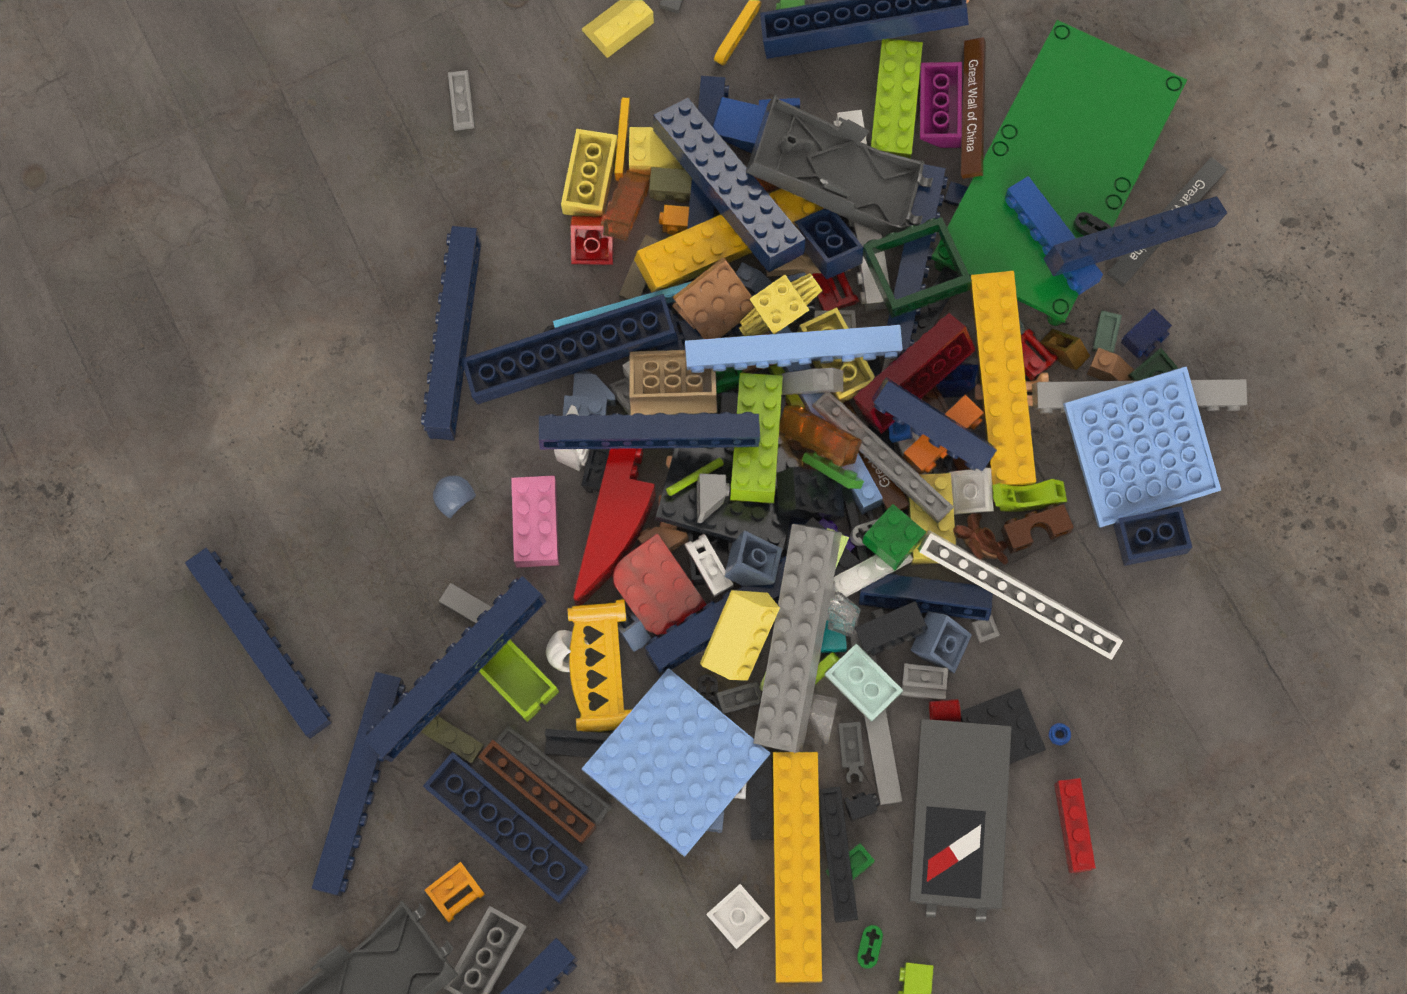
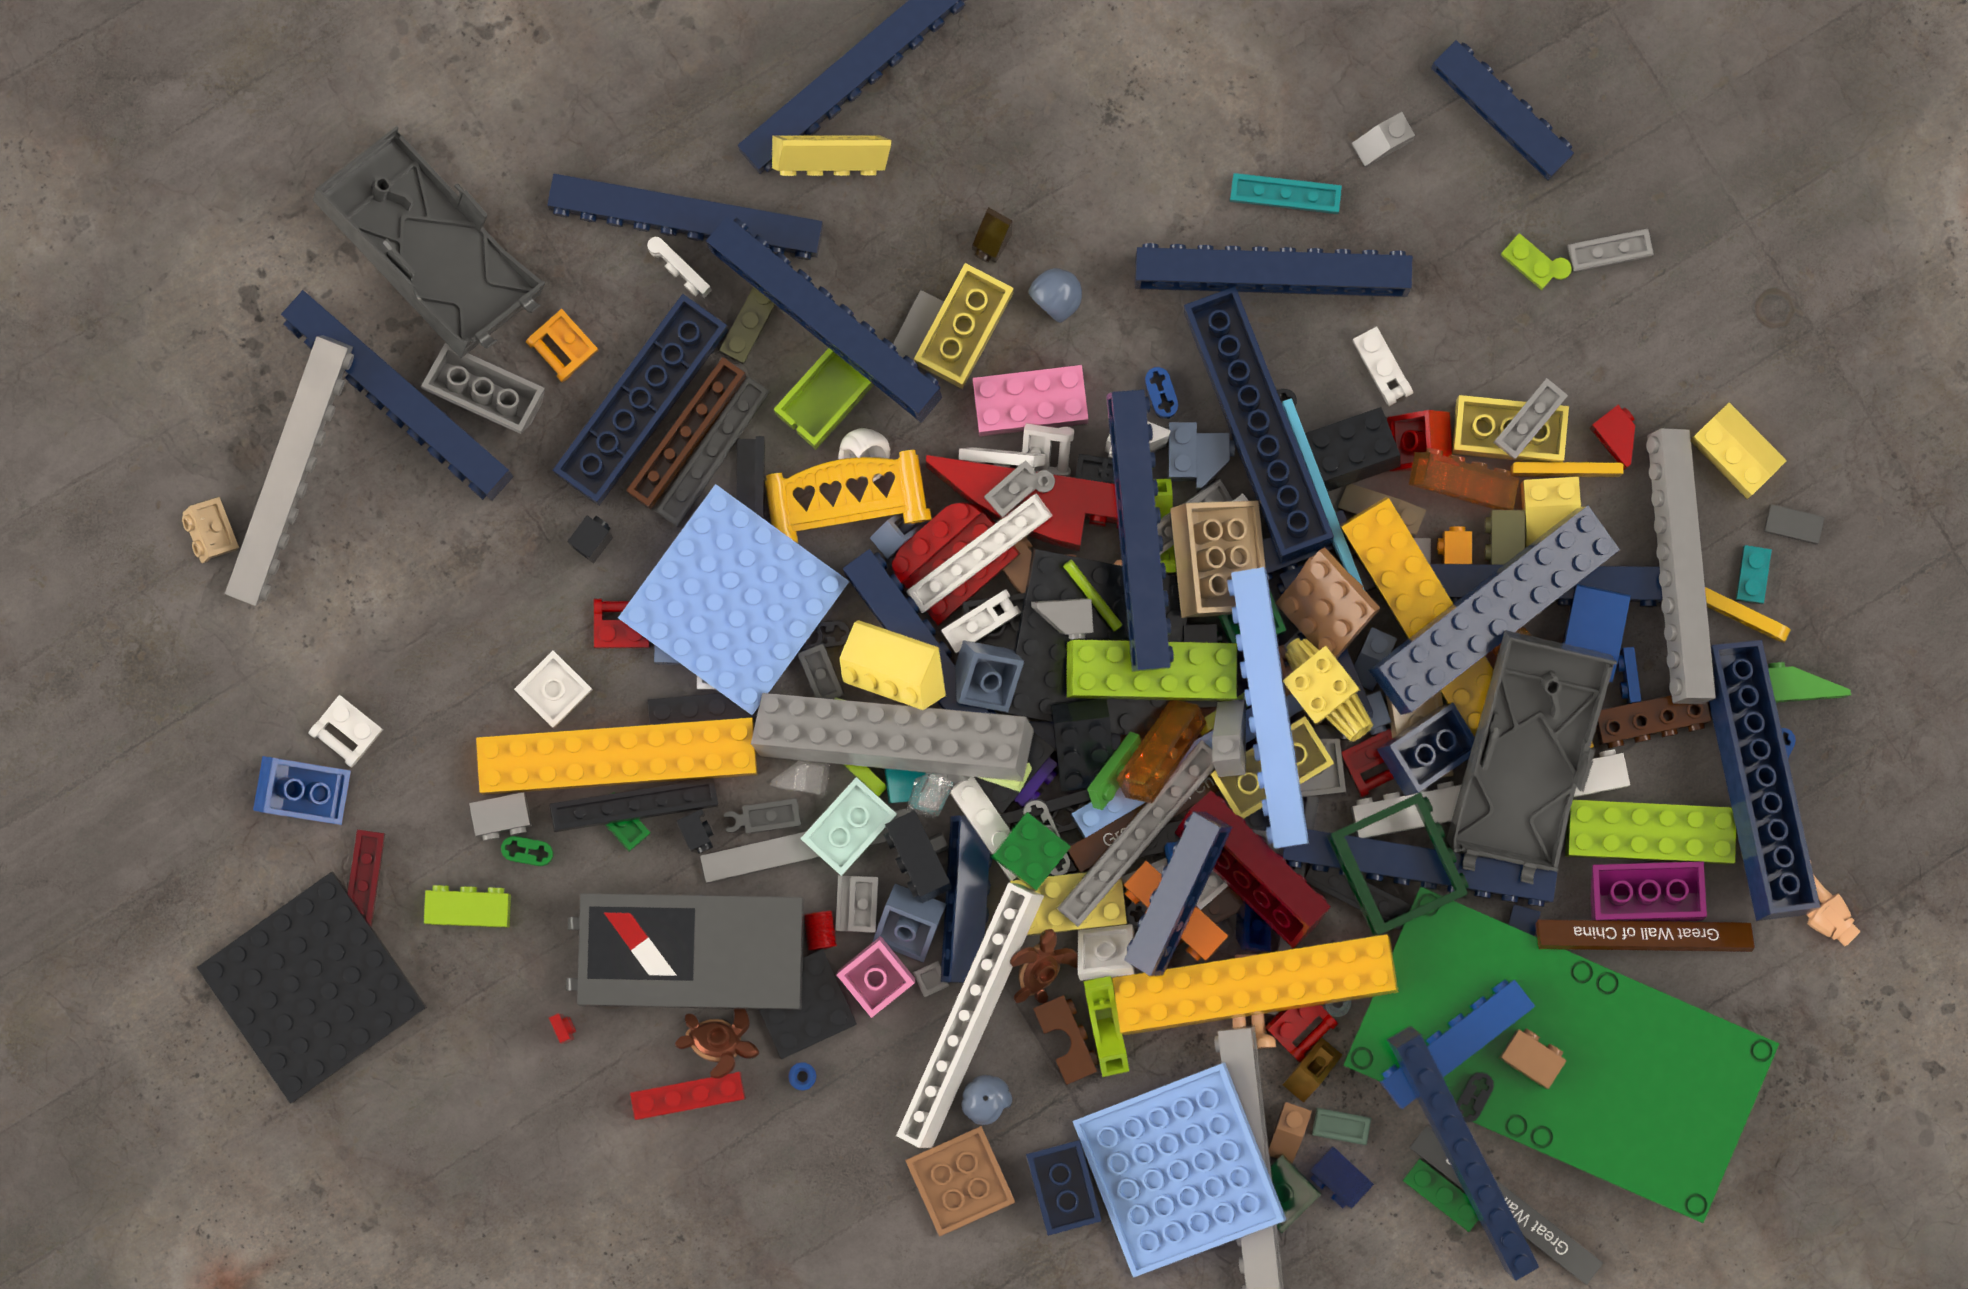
camera: 85 degrees right, 10 degrees up
none -> light grey brick [469,792,532,841]
none -> red plate [549,1013,576,1044]
none -> black brick [567,515,613,564]
none -> red plate [593,598,650,648]
none -> white plate [648,237,712,298]
none -> copper animal [675,1009,759,1079]
none -> light yellow slope [772,135,891,176]
none -> bright pink brick [836,936,915,1018]
none -> medium nougat plate [905,1126,1015,1237]
none -> white tile [906,494,1053,613]
none -> light yellow brick [914,263,1014,389]
none -> white plate [959,447,1046,471]
none -> sand blue piece [961,1075,1012,1125]
none -> dark brown slope [972,207,1013,263]
none -> light grey hinge [984,460,1055,518]
none -> white plate [1022,423,1074,477]
none -> blue beam [1145,367,1178,419]
none -> teal plate [1230,173,1342,214]
none -> black brick [1305,407,1400,492]
none -> light grey slope [1352,112,1415,167]
none -> white plate [1352,326,1413,406]
none -> green plate [1402,1159,1479,1232]
none -> dark blue brick [1431,40,1574,181]
none -> light grey plate [1493,378,1568,460]
none -> medium nougat brick [1499,1028,1567,1089]
none -> lime hinge [1501,233,1572,290]
none -> red slope [1590,405,1635,471]
none -> reddish brown brick [1596,695,1711,749]
none -> light grey brick [1646,428,1716,704]
none -> teal plate [1735,545,1772,604]

